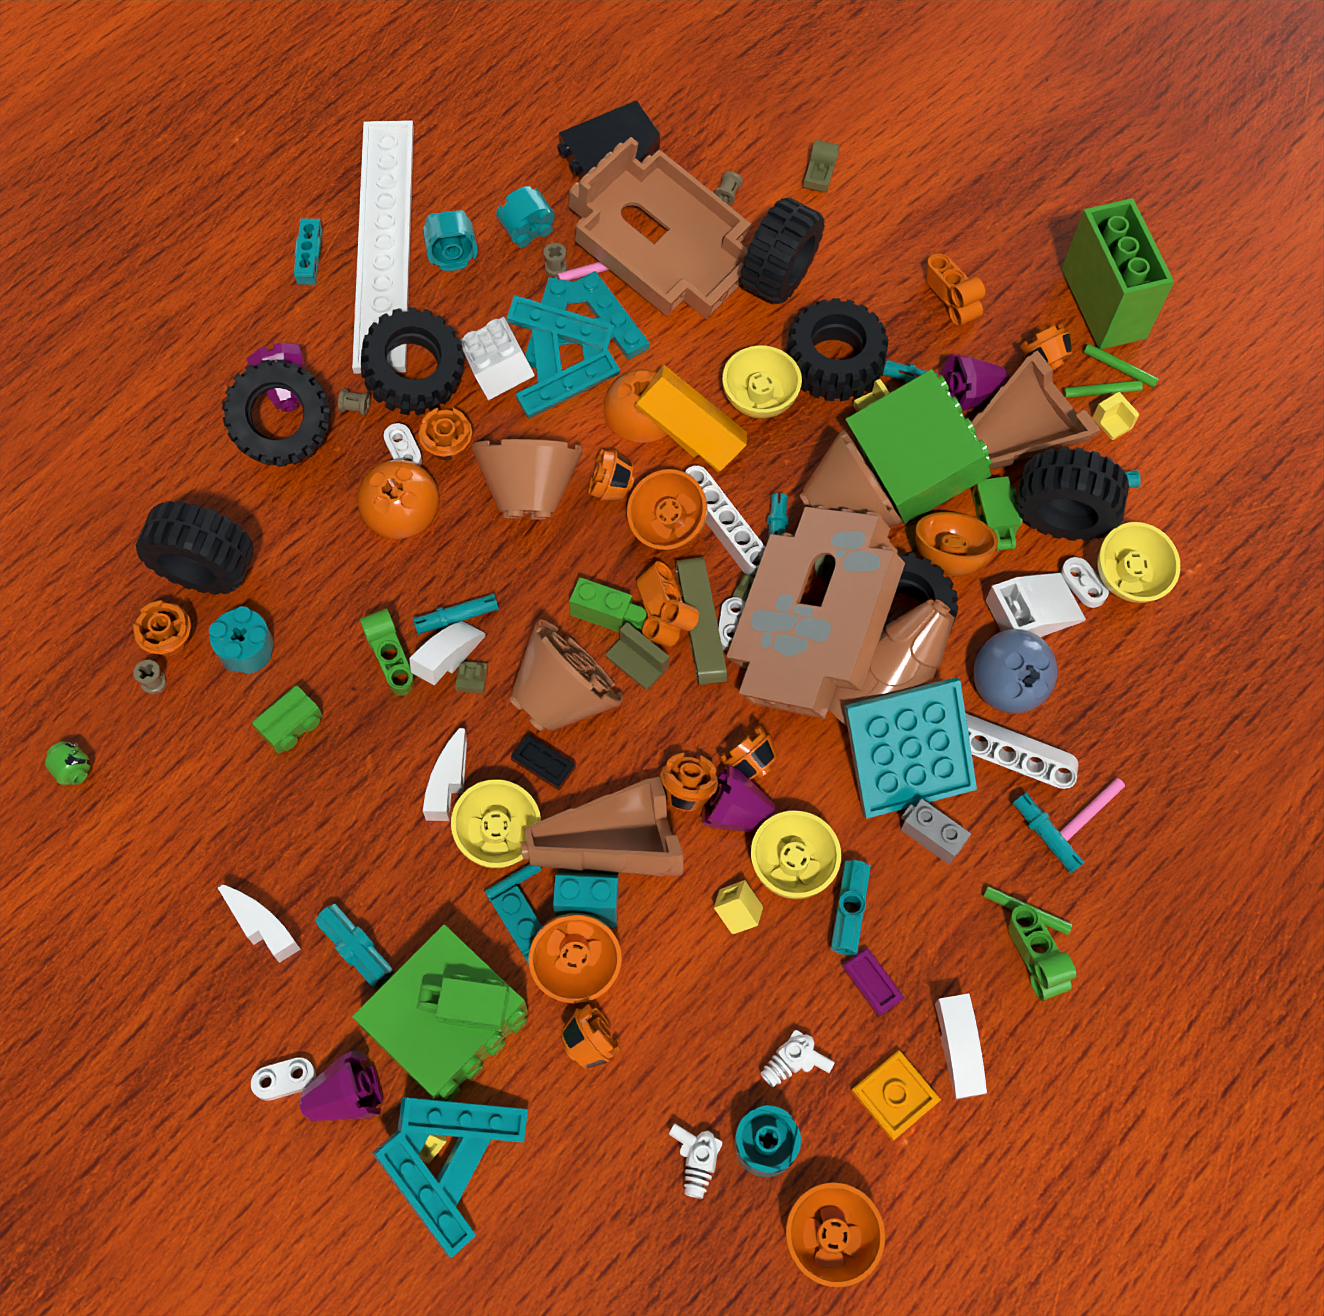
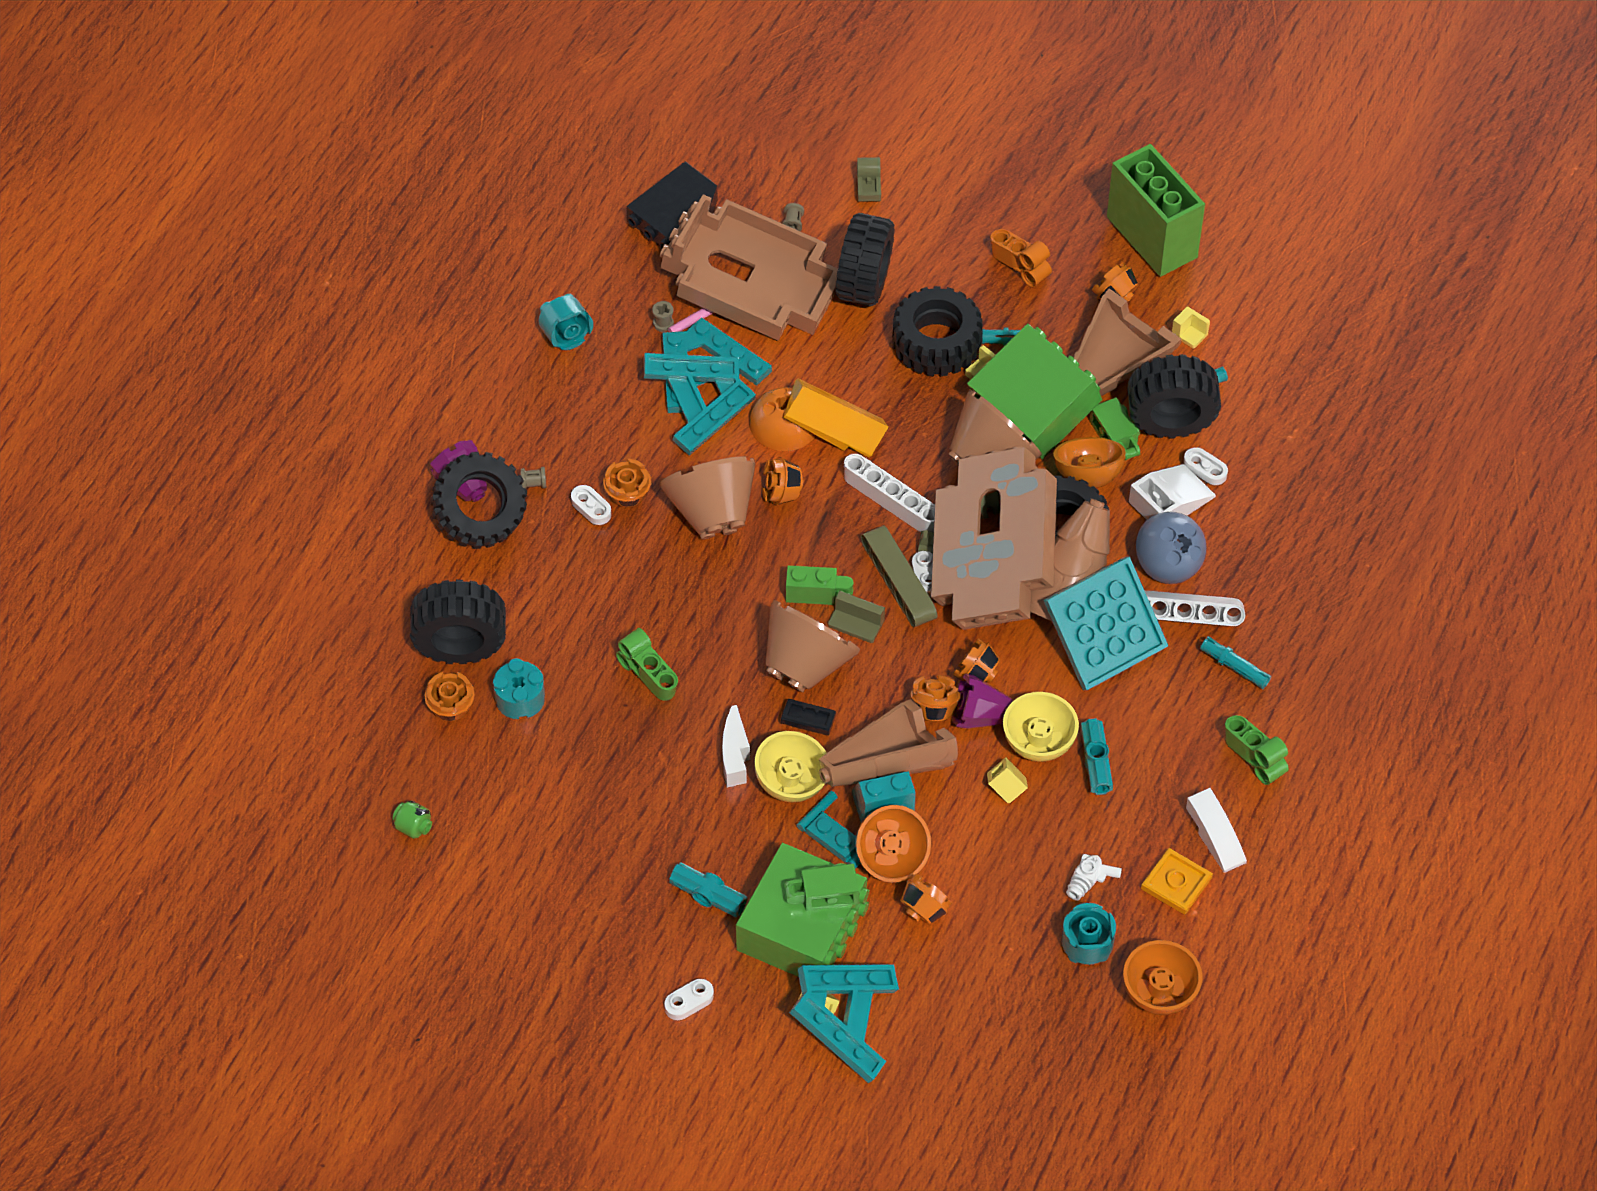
camera: 15 degrees left, 10 degrees down
dark tan bush [133,660,167,695] -> none
white slope [218,885,301,963] -> none
bright green brick [251,685,323,754] -> none
teal piece [294,218,323,285] -> none
magenta cone [299,1051,383,1122] -> none
white plate [352,121,414,374] -> none
orange piece [358,460,439,539] -> none
black tyre [361,307,464,415] -> none
white slope [409,621,485,685] -> none
teal pin [412,593,499,635] -> none
olive tile [455,661,488,694] -> none
white slope [460,317,535,400] -> none
teal brick [496,186,555,248] -> none
orange piece [627,469,708,551] -> none
orange piece [637,561,699,647] -> none
white piece [668,1124,722,1199] -> none
light yellow piece [723,346,802,419] -> none
teal pin [767,493,789,542] -> none
magenta tile [842,948,904,1017] -> none
light grey brick [901,799,971,865] -> none
magenta cone [942,354,1009,411] -> none
bright green bar [983,886,1073,935] -> none
bright pink bar [1060,778,1125,841] -> none
bright green bar [1063,380,1143,398] -> none
bright green bar [1084,344,1159,388] -> none
light yellow piece [1097,522,1180,603] -> none

